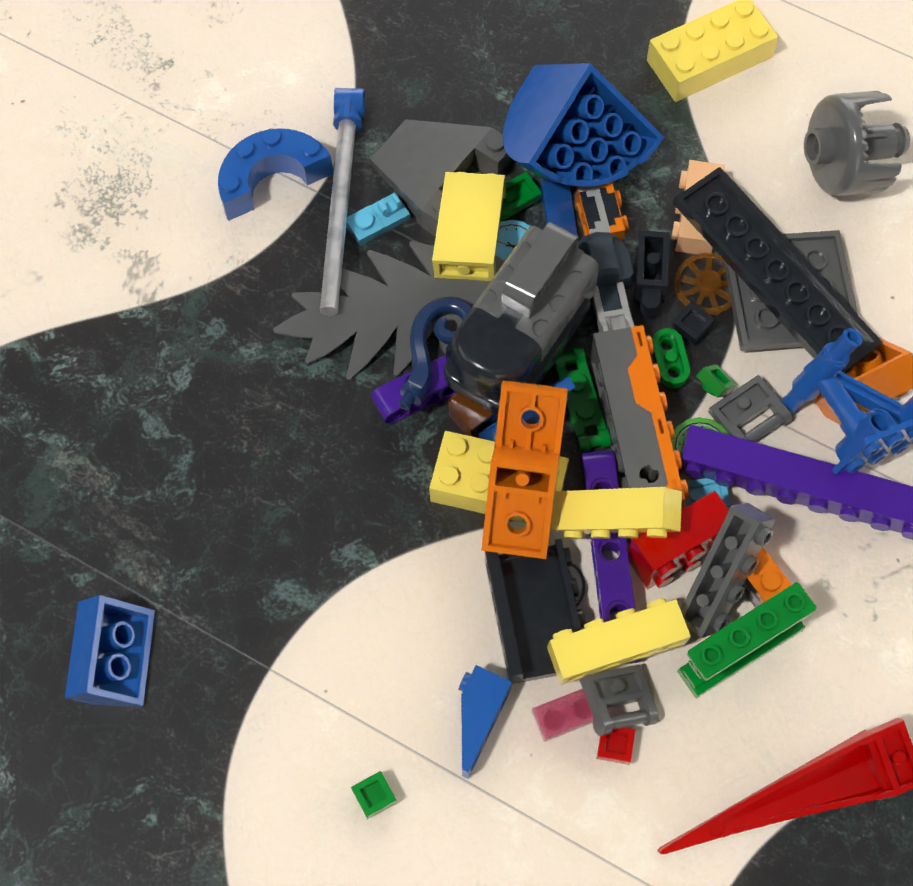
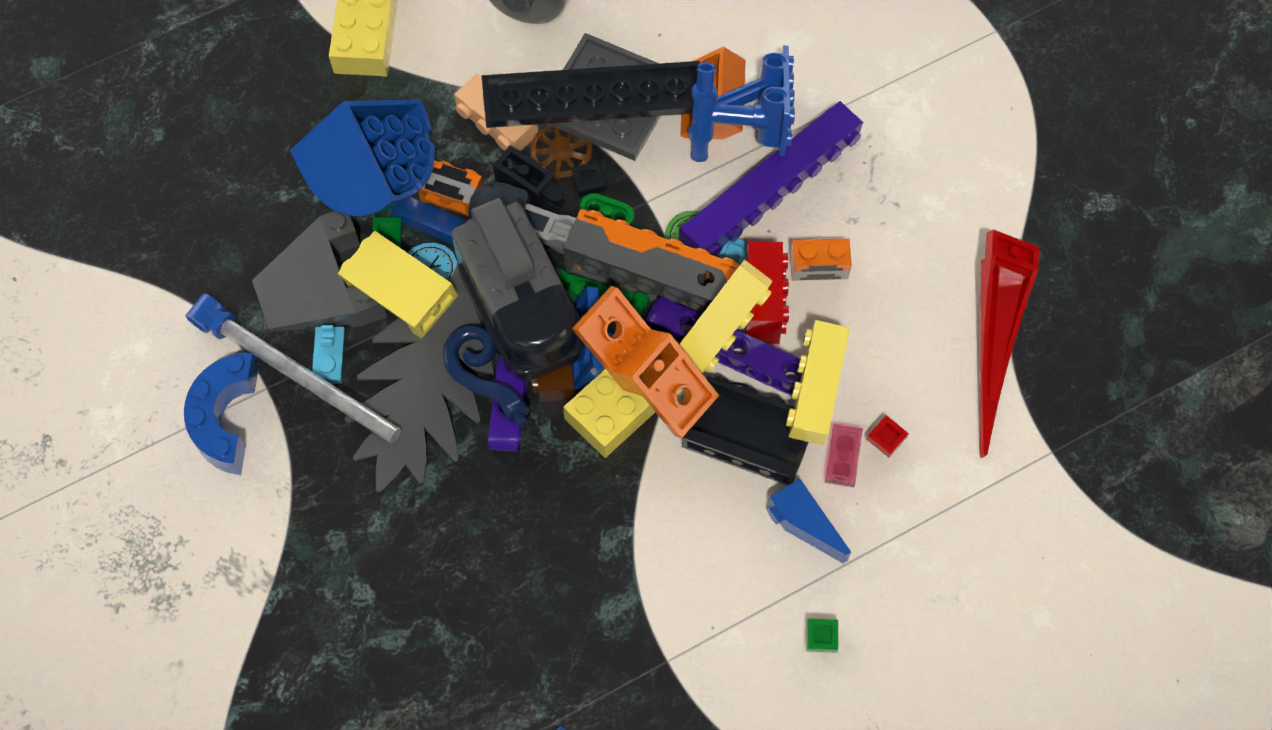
camera: 60 degrees left, 0 degrees up
dark grey plate [579,665,659,736] -> none
green fence [677,582,817,699] -> none
dark grey brick [681,503,776,638] -> none
green plate [696,364,737,398] -> none
dark grey plate [708,375,793,442] -> none

